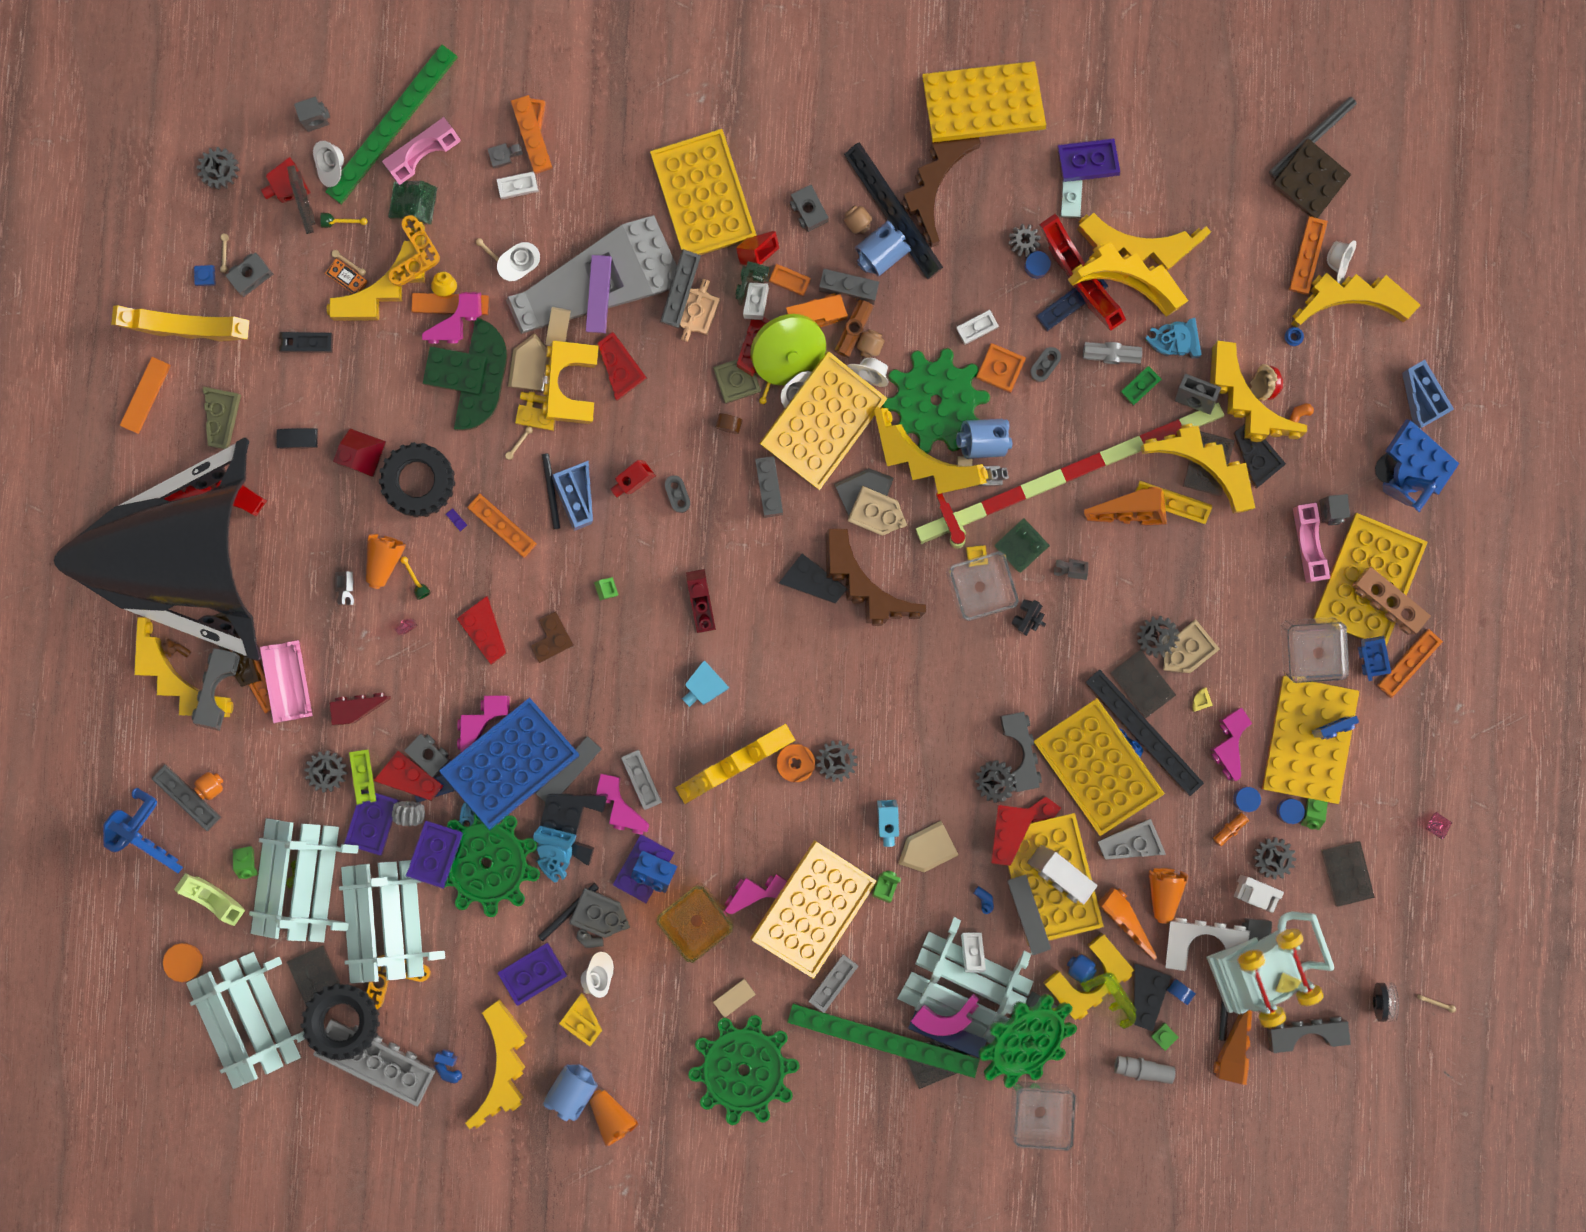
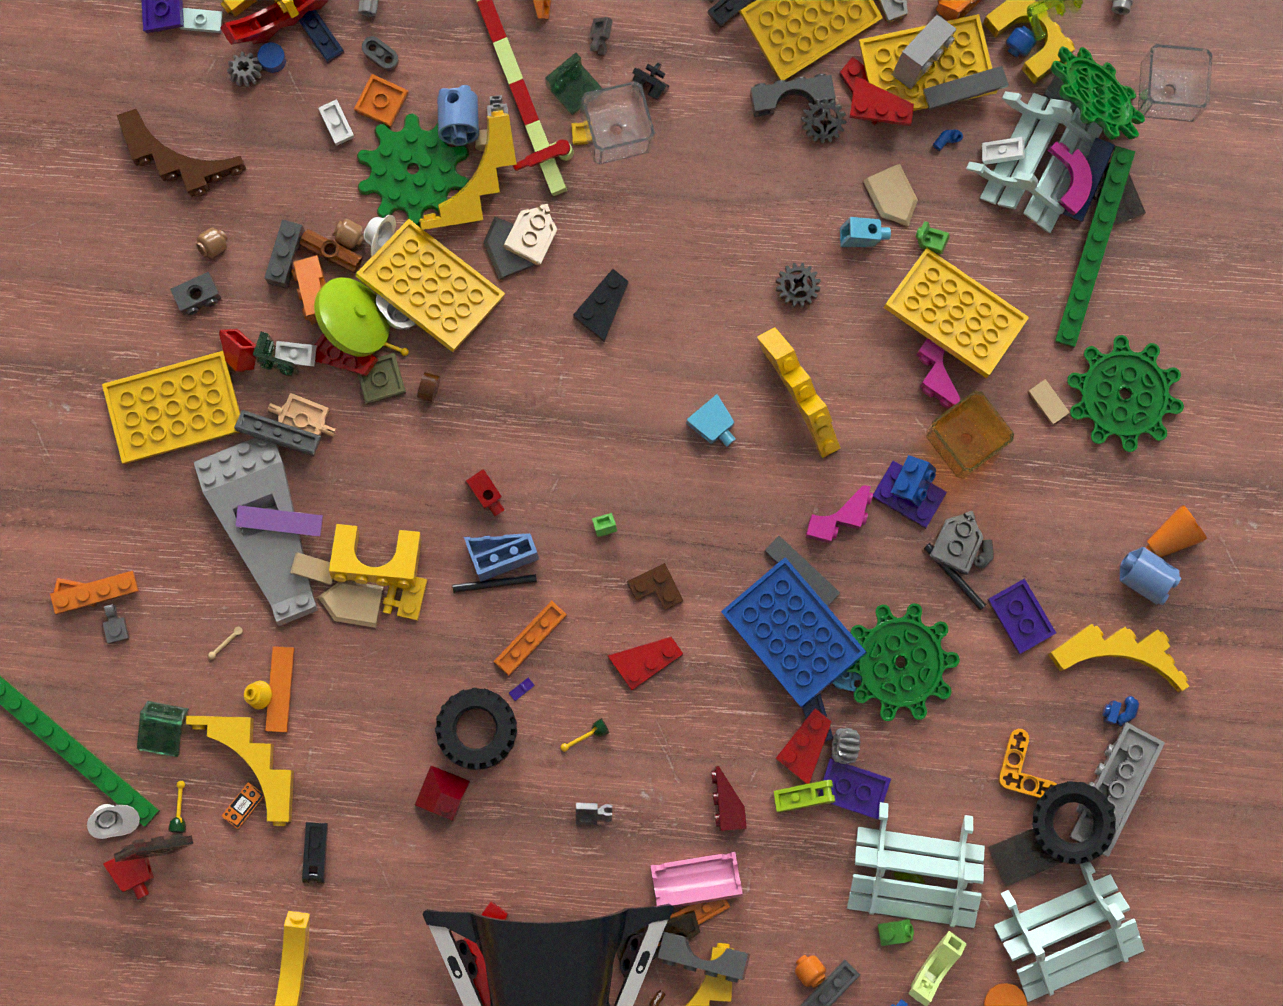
camera: 90 degrees left, 5 degrees down
blue plate [194,265,216,286] -> none
dark grey gear [197,147,240,190] -> none
olive wing [203,387,241,450] -> none
tan hinge [220,233,229,273] -> none
dark grey brick [225,252,274,297] -> none
black slope [277,428,318,449] -> none
dark grey brick [294,96,330,132] -> none
dark grey gear [304,751,348,793] -> none
tan hinge [332,250,366,276] -> none
light aqua piece [339,860,445,983] -> none
orange cone [366,534,406,589] -> none
bright pink arch [382,117,461,185] -> none
light orange beam [389,215,440,286] -> none
clear pink tile [395,619,417,636] -> none
dark grey brick [404,734,451,777] -> none
dark purple plate [406,821,463,889] -> none
dark pink arch [422,292,482,343] -> none
dark green plate [422,318,507,431] -> none
dark pink arch [457,696,510,753] -> none
white plate [497,172,539,200] -> none
white piece [497,242,540,281] -> none
tan hinge [506,426,533,460] -> none
dark azure piece [533,826,576,883] -> none
black wing [540,794,608,866] -> none
yellow wing [559,993,602,1047] -> none
white piece [581,952,614,998] -> none
red wing [598,332,647,401] -> none
light grey plate [621,750,662,810] -> none
dark grey plate [665,475,691,513] -> none
dark red slope [686,569,716,633] -> none
dark grey arch [755,456,783,518] -> none
orange tile [769,264,811,297] -> none
orange plate [777,744,815,782] -> none
light grey plate [808,954,858,1013] -> none
reddish brown arch [825,529,926,626] -> none
black plate [844,142,944,279] -> none
medium blue cylinder [855,220,911,277] -> none
yellow plate [922,61,1046,142] -> none

